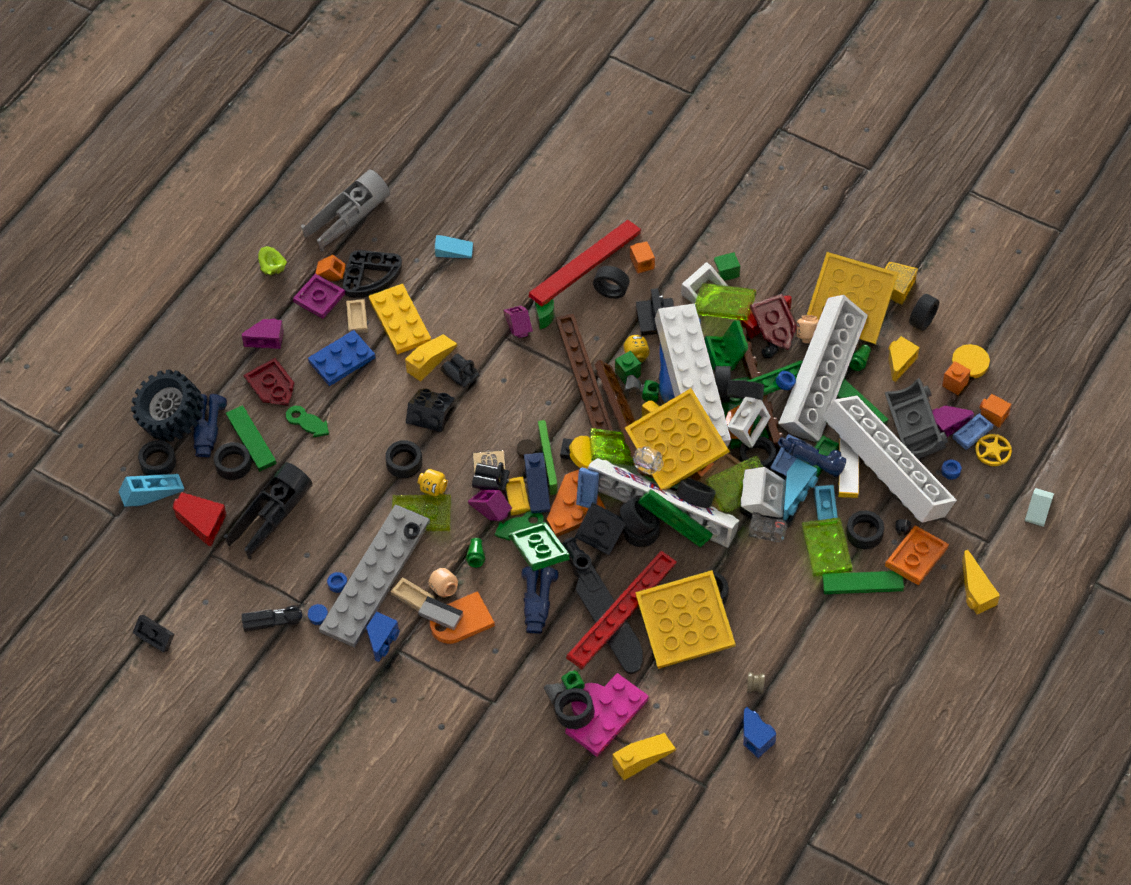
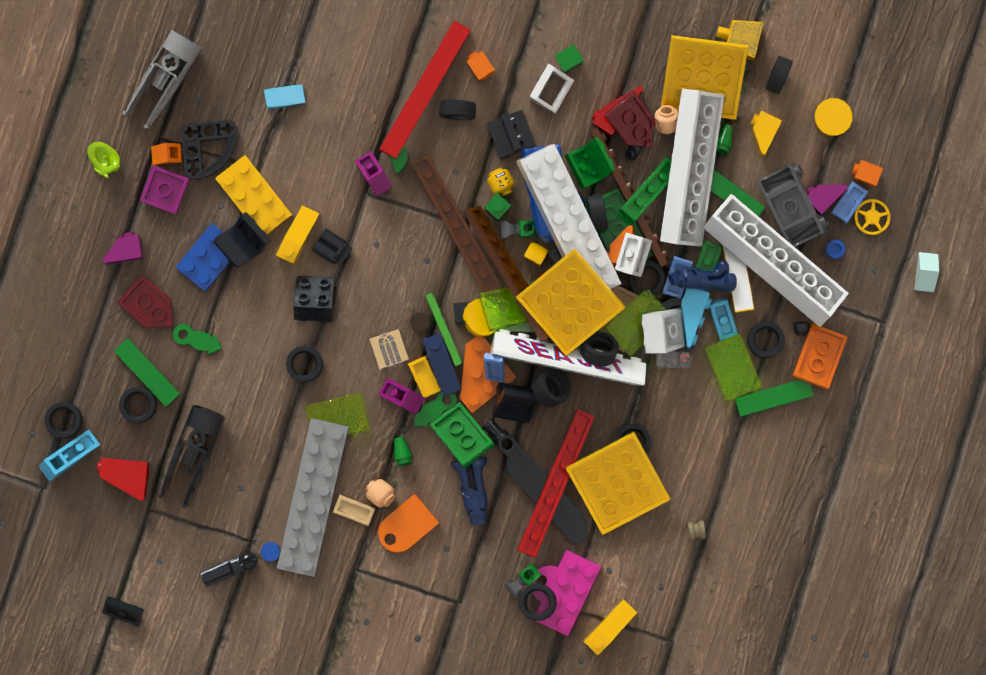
camera: 15 degrees left, 30 degrees up
black wheel [131,369,204,442] -> none
dark blue piece [193,394,227,457] -> none
blue tile [327,572,347,593] -> none
tan tile [346,299,368,334] -> none
blue slope [366,611,400,662] -> none
black hinge [403,522,420,540] -> none
yellow head [417,469,448,497] -> none
light grey tile [418,596,463,630] -> none
black piece [472,462,510,491] -> none
clear head [633,446,663,475] -> none
green tile [638,489,713,547] -> none
clear neon green tile [695,283,757,320] -> none
black tyre [726,380,764,400] -> none
blue slope [743,707,776,758] -> none
blue tile [776,371,796,390] -> none
orange brick [942,361,971,395] -> none
yellow slope [962,549,1000,615] -> none
none -> black bracket [213,212,271,268]

